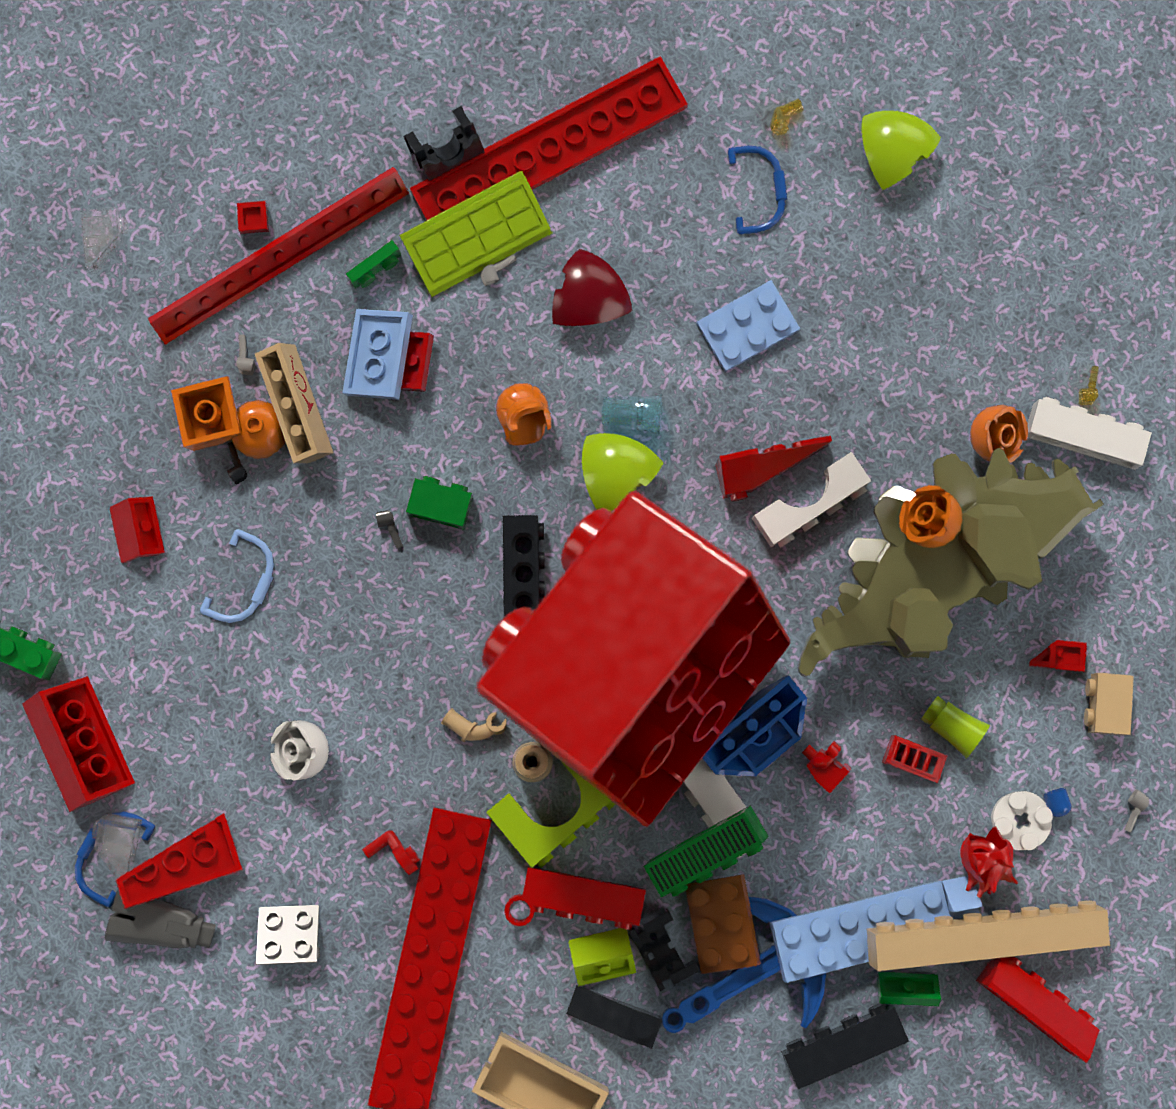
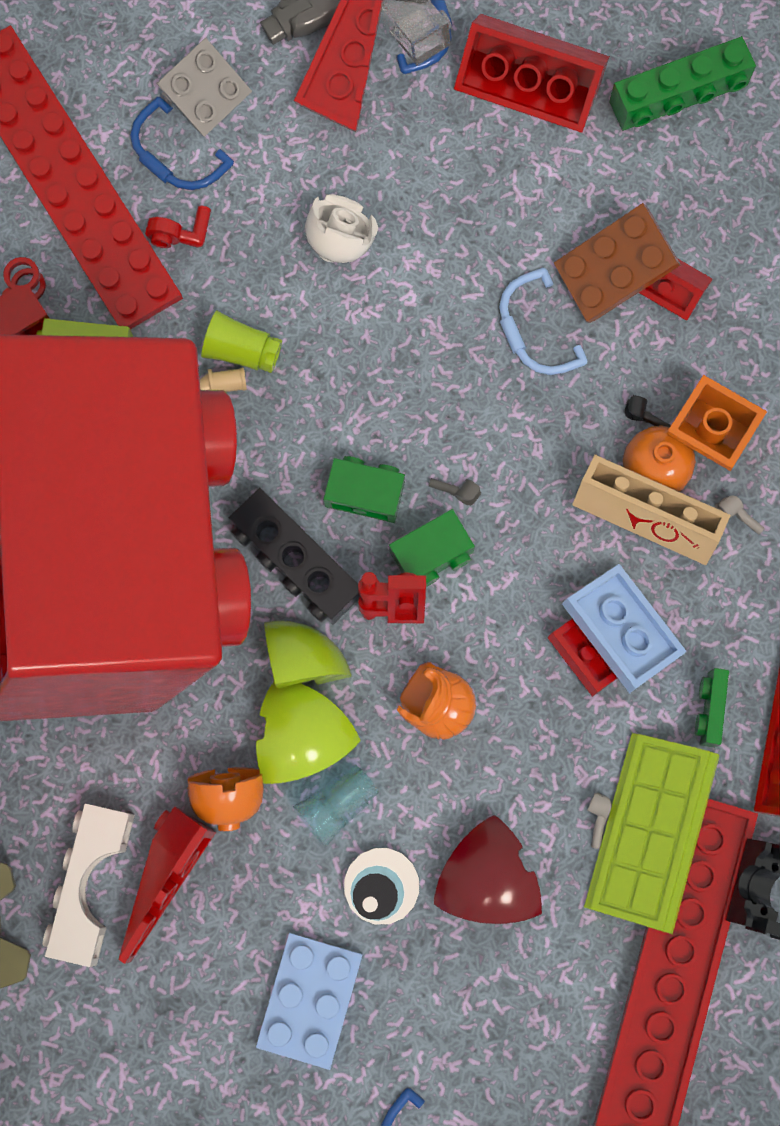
camera: 145 degrees right, 5 degrees down
none -> blue piece [130,97,234,190]
none -> orange cylinder [187,767,264,831]
none -> lime plant [201,310,283,373]
none -> lime brick [264,620,352,688]
none -> green brick [323,456,405,523]
none -> tile [344,848,419,925]
none -> red plate [358,572,426,624]
none -> dark orange plate [554,203,681,323]

